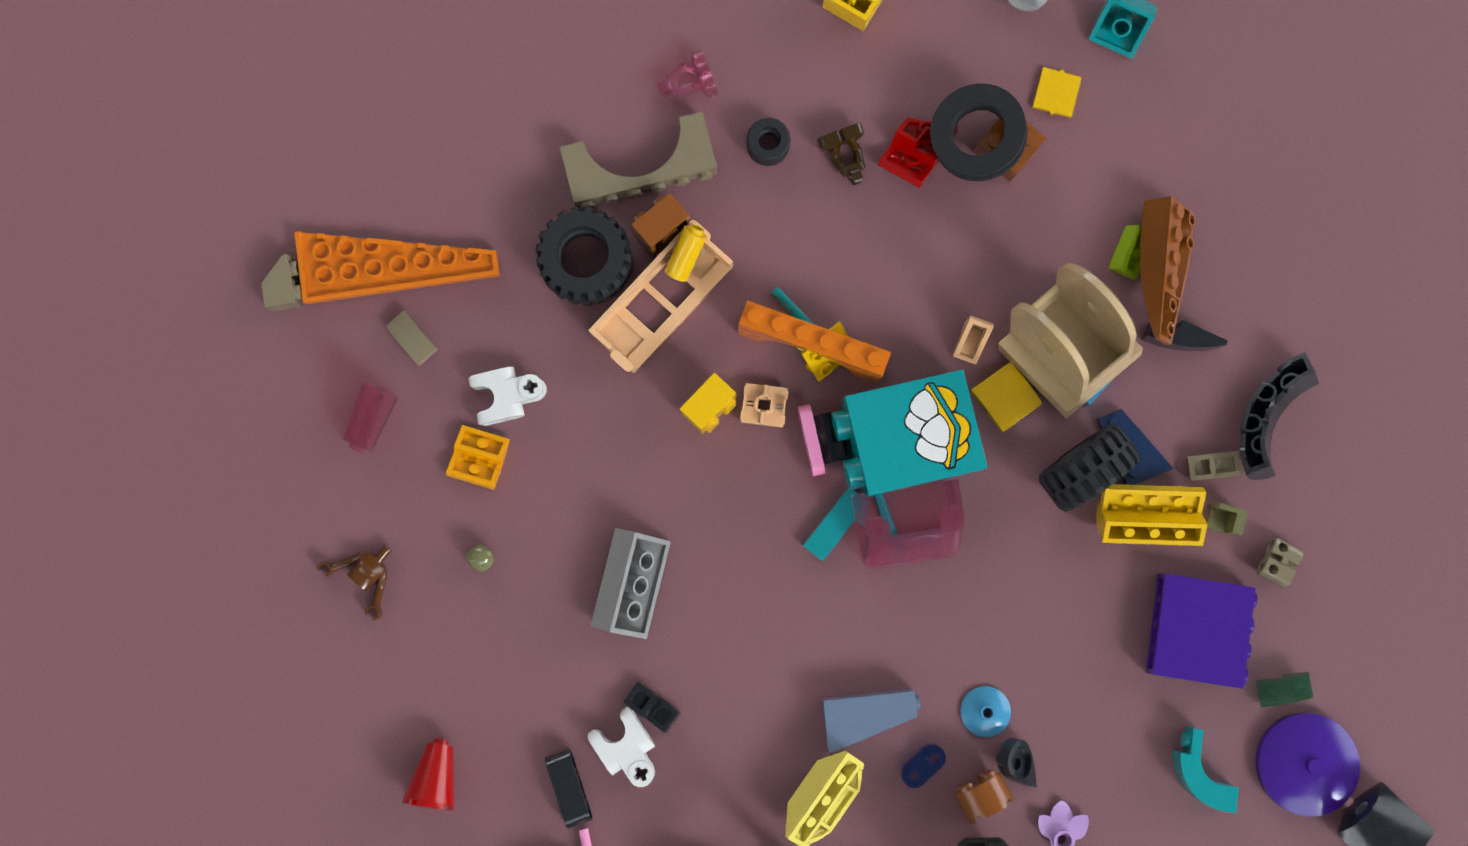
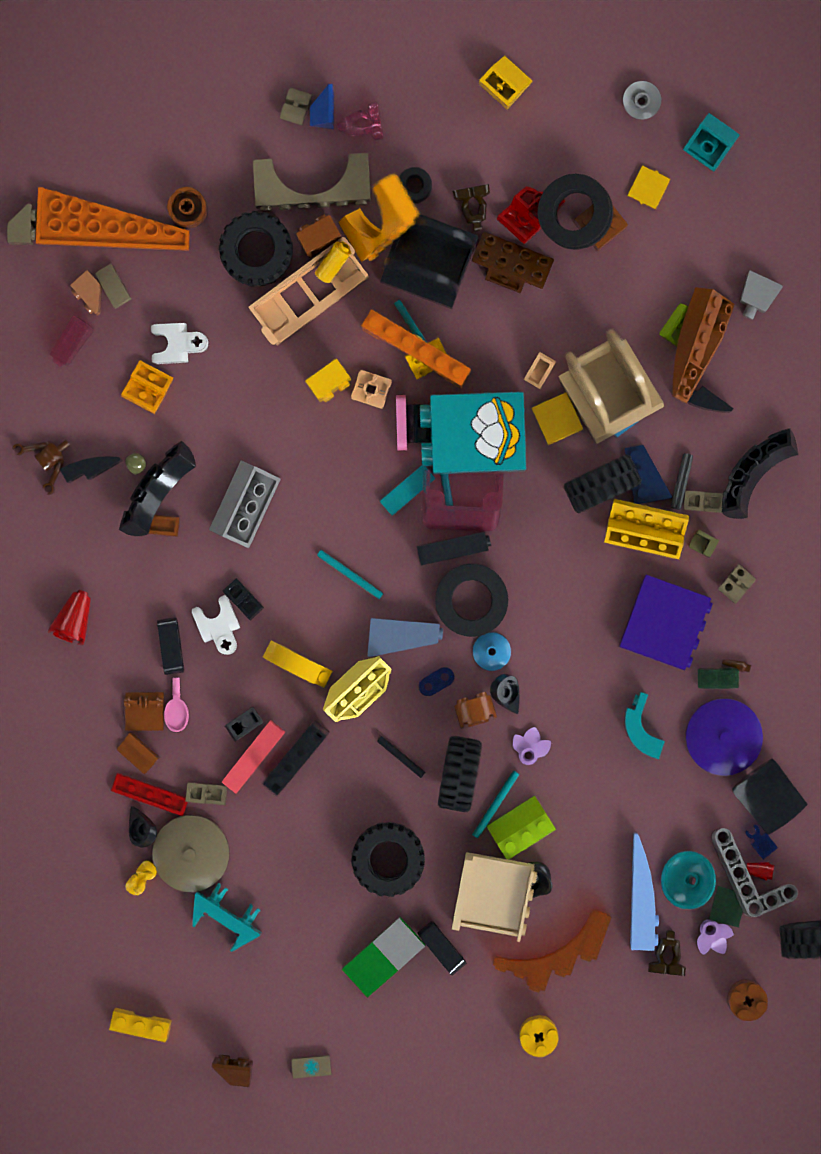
camera: 20 degrees right, 5 degrees up
none -> black slope [60,456,123,483]
none -> nougat slope [70,270,102,316]
none -> black brick [119,441,196,536]
none -> dark orange tile [149,515,180,537]
none -> dark orange brick [167,187,208,228]
none -> yellow arch [263,640,333,688]
none -> dark tan piece [280,88,312,126]
none -> blue slope [310,84,334,129]
none -> teal piece [317,550,384,599]
none -> light orange arch [338,174,419,262]
none -> black piece [380,214,479,309]
none -> black slope [417,532,491,566]
none -> black tyre [435,564,508,637]
none -> reddish brown bracket [471,232,554,294]
none -> dark grey axle [671,453,693,510]
none -> reddish brown piece [722,659,751,672]
none -> light grey torso [740,271,783,320]

